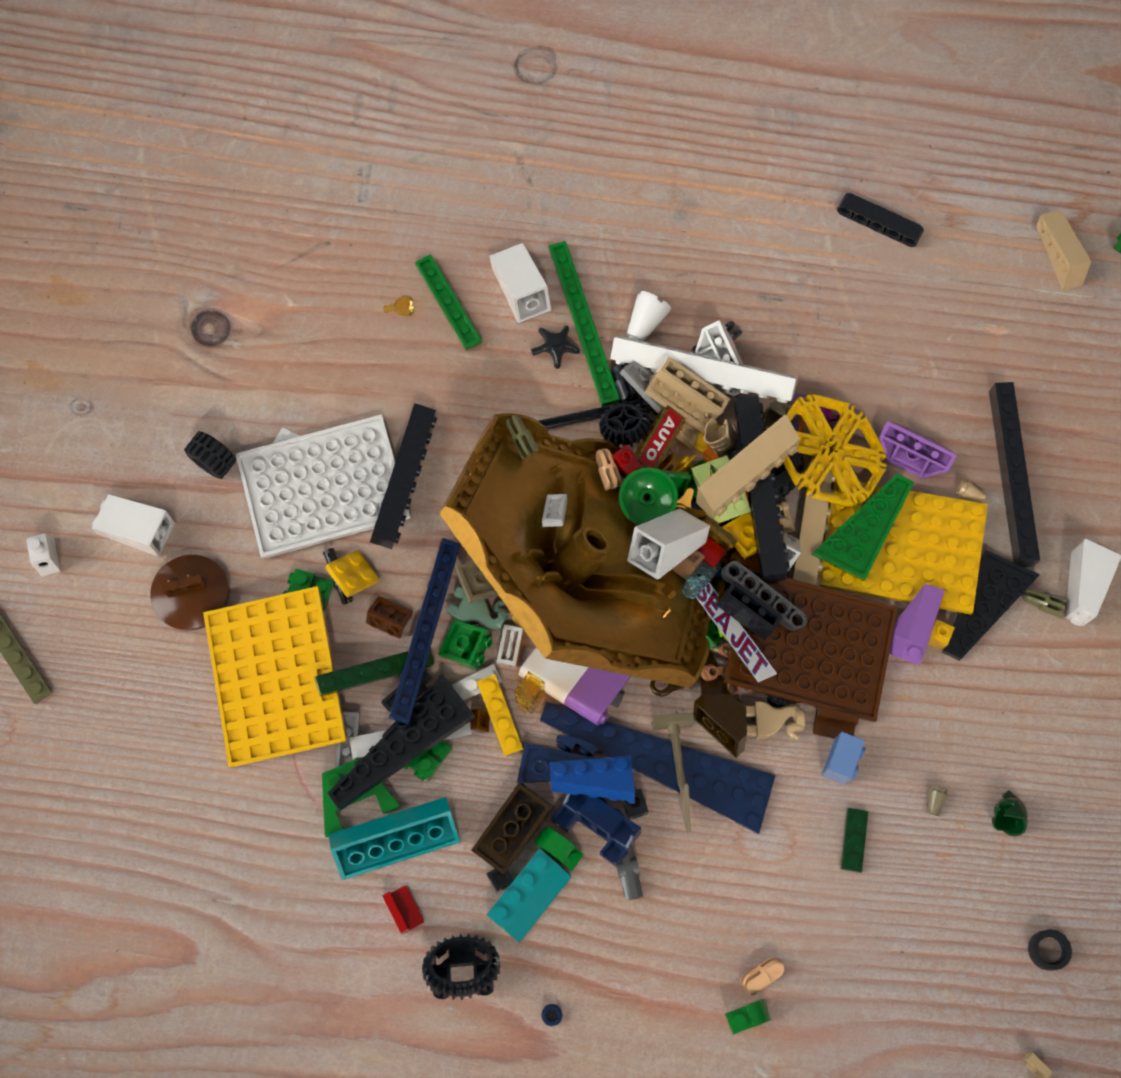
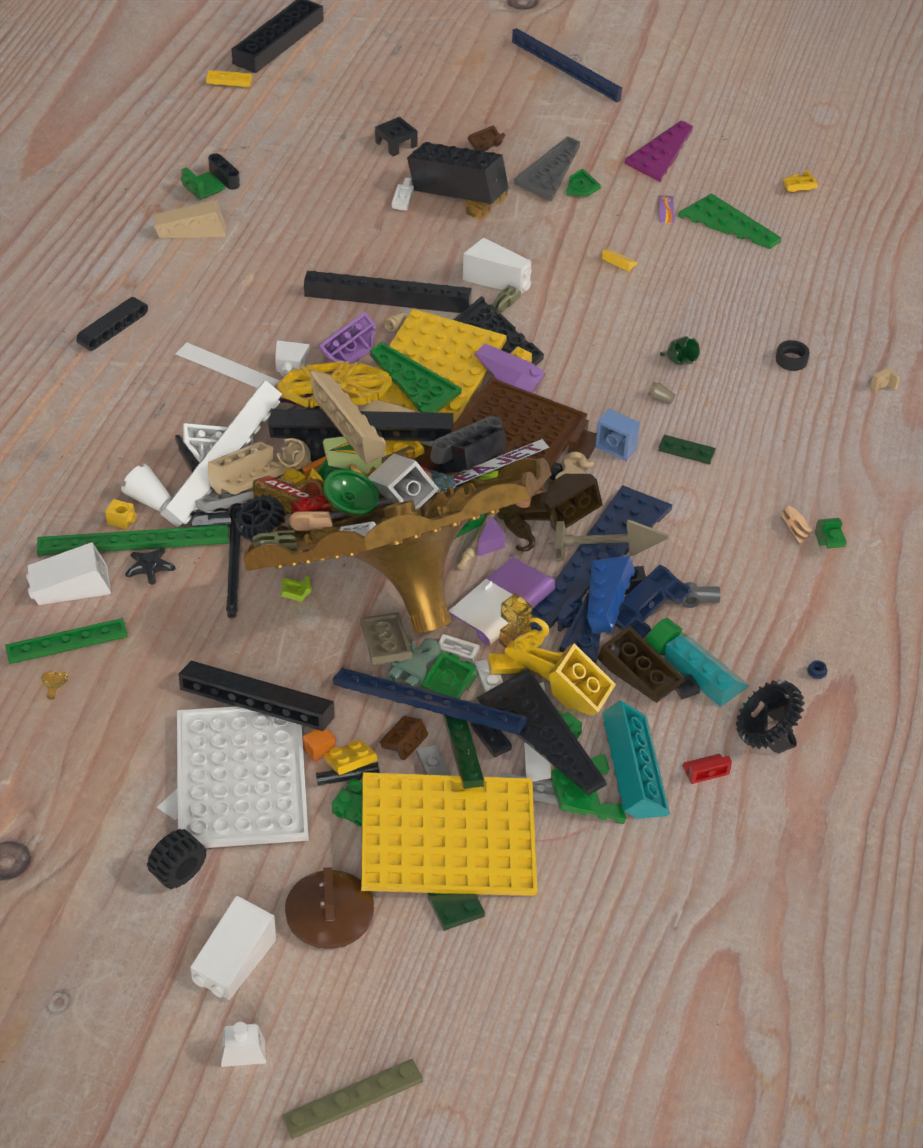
camera: 80 degrees left, 25 degrees down
none -> yellow brick [105,499,136,530]
none -> white sticker [175,343,280,388]
none -> white torso [275,340,310,377]
none -> orange brick [302,729,336,763]
none -> light grey plate [416,744,450,776]
none -> dark green wing [427,893,485,931]
none -> yellow slope [505,618,616,716]

